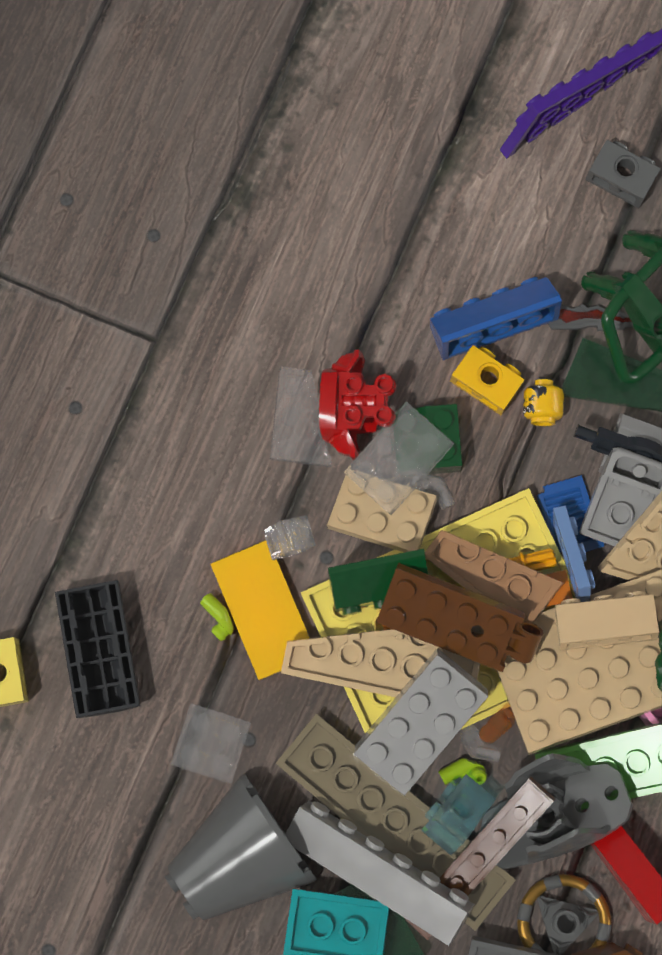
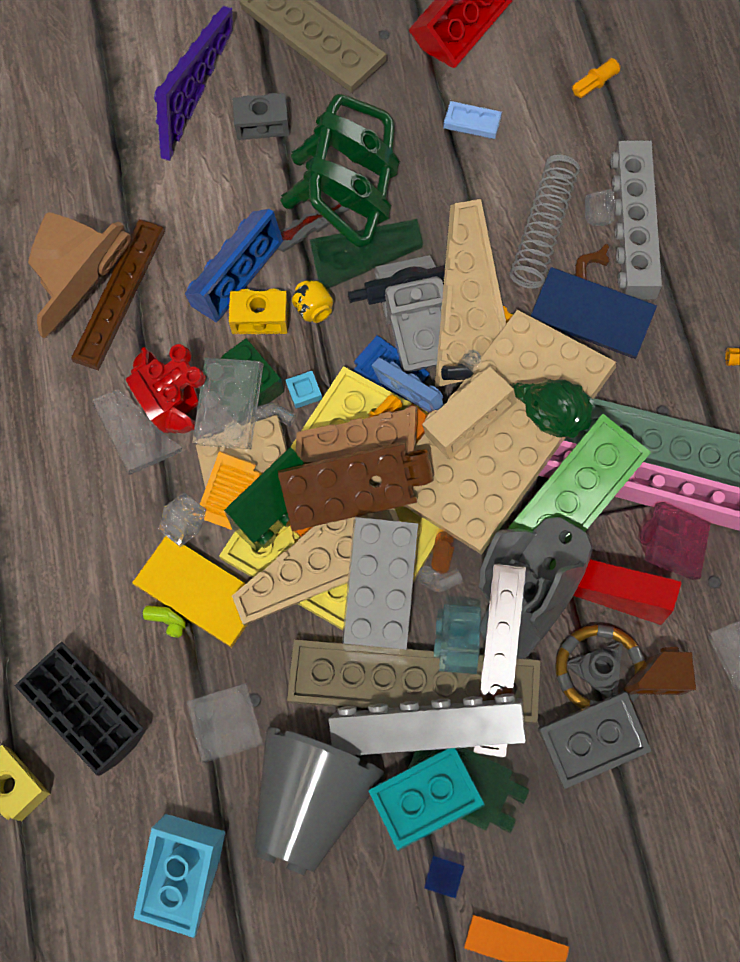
camera: 30 degrees left, 10 degrees down
lime arm [438,758,487,785] -> none
none -> medium nougat piece [28,212,131,339]
none -> reddish brown tile [71,219,165,371]
none -> medium azure slope [133,814,225,938]
none -> light orange window [195,451,262,530]
none -> medium azure plate [285,371,322,409]
none -> arm [441,350,481,380]

